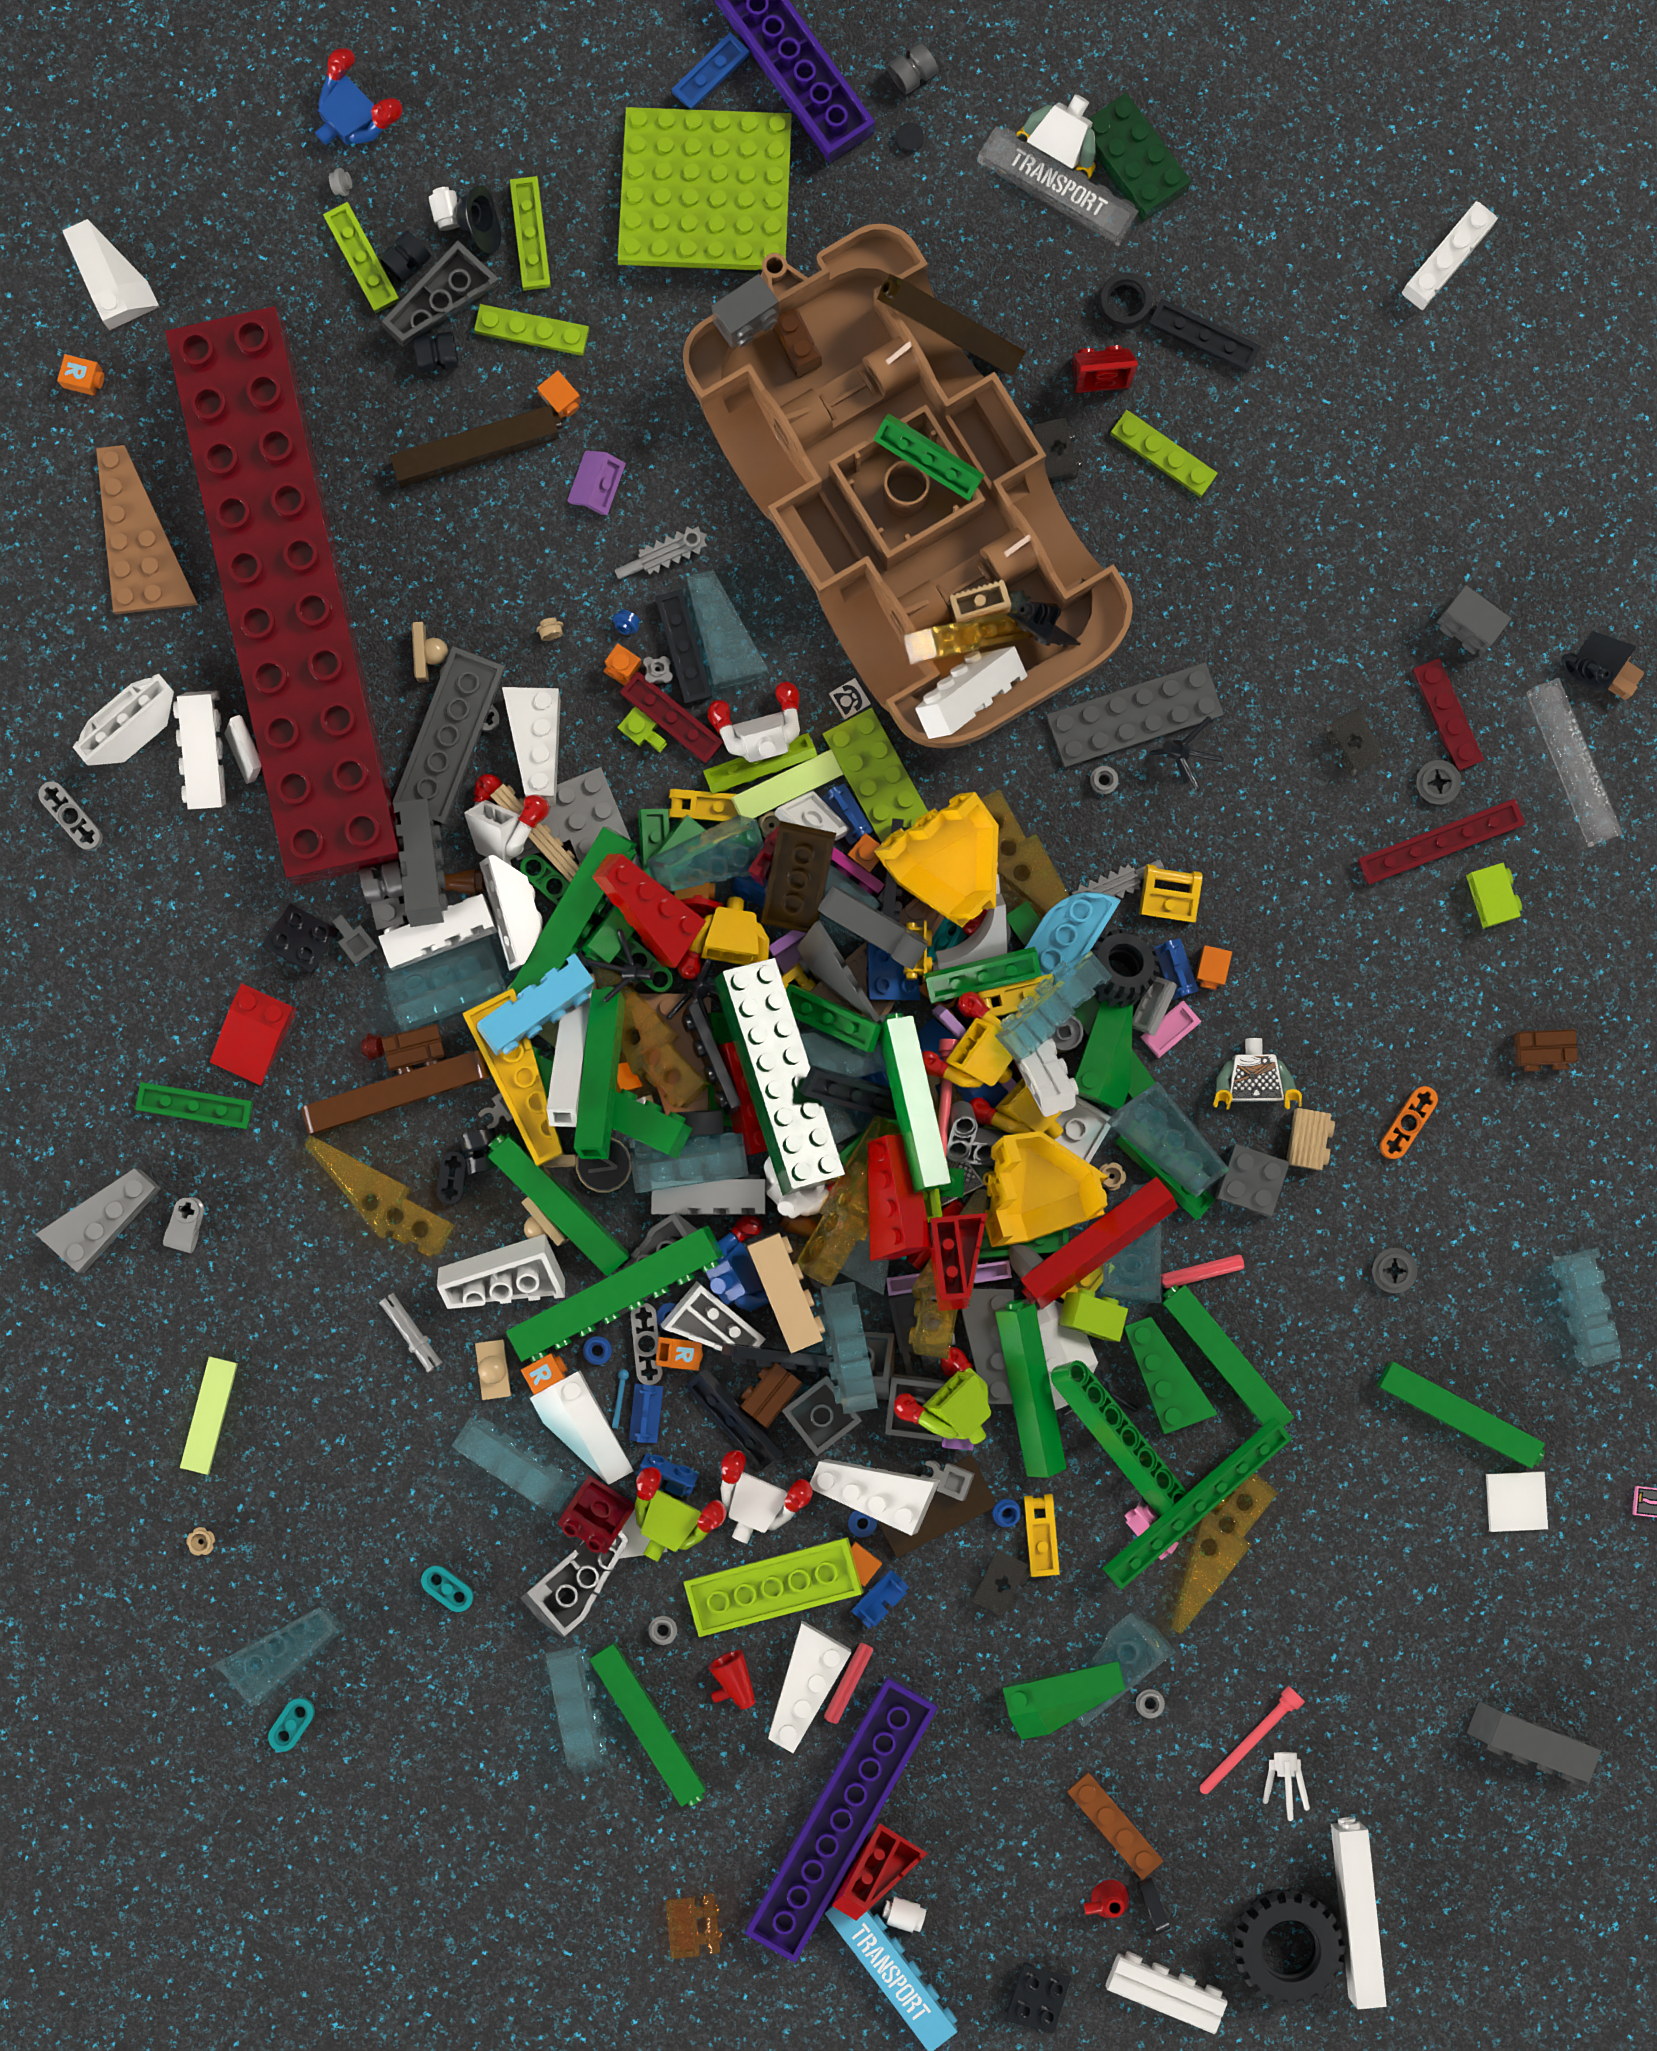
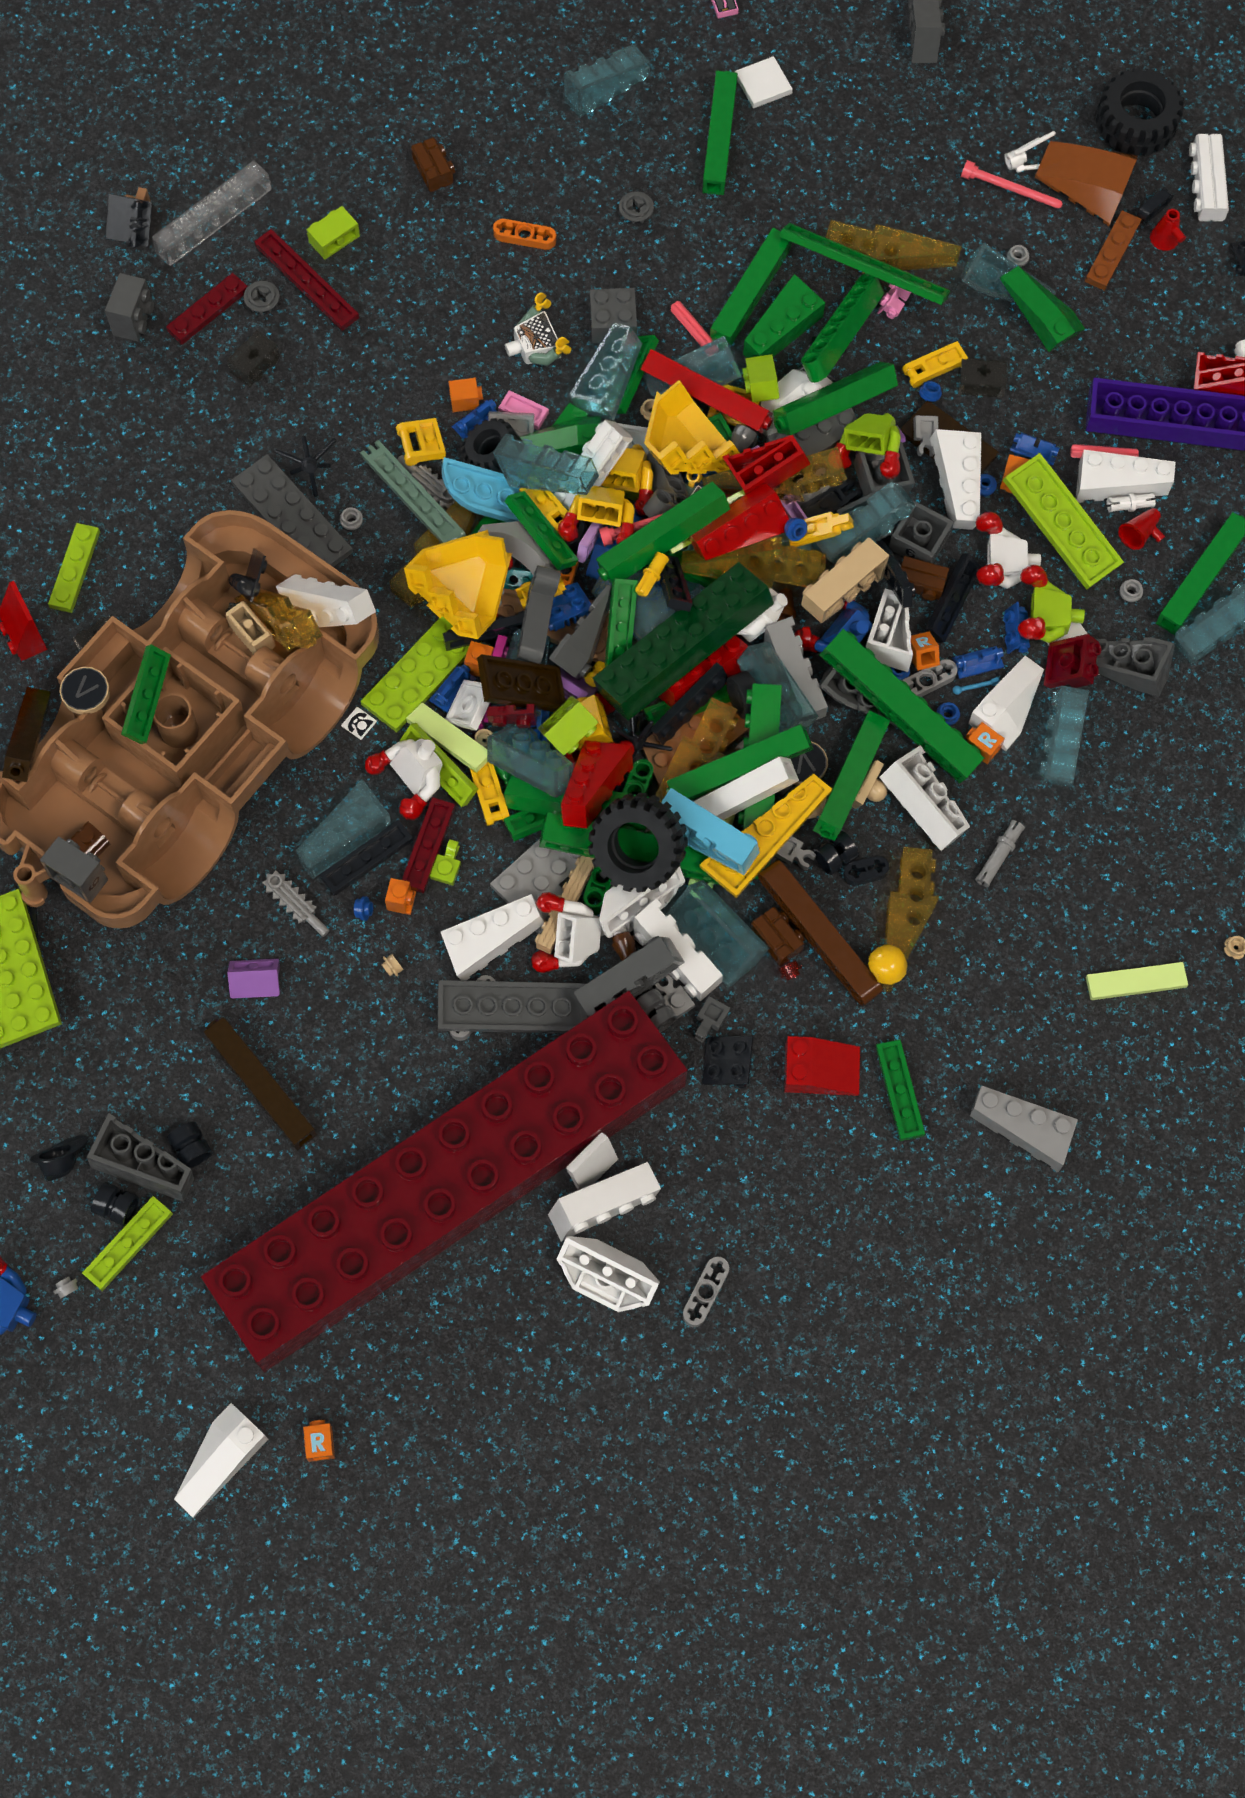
camera: 110 degrees left, 15 degrees down
medium nougat wing [96,445,199,614] -> none
light grey piece [163,1197,205,1254] -> none
tan tile [412,622,448,683] -> none
teal plate [421,1565,474,1612] -> none
white brick [429,187,459,231] -> none
lime plate [474,304,589,356] -> none
tan tile [475,1339,511,1400] -> none
lime plate [510,176,551,291] -> none
orange brick [537,370,581,420] -> none
black plant [586,929,654,1002] -> none
light grey plate [643,656,672,684] -> none
tan brick [1286,1108,1335,1170] -> none
white brick [1331,1817,1387,2009] -> none
none -> black tile [60,667,110,715]
none -> sand green hinge [360,440,466,543]
none -> lime slope [537,696,599,756]
none -> black tyre [588,793,688,893]
none -> yellow axle [635,552,669,597]
none -> blue plate [784,518,807,541]
none -> yellow hinge [789,512,854,548]
none -> yellow hair [868,944,907,985]
none -> dark orange wedge [1035,141,1138,226]
none -> white pin [1106,493,1156,512]

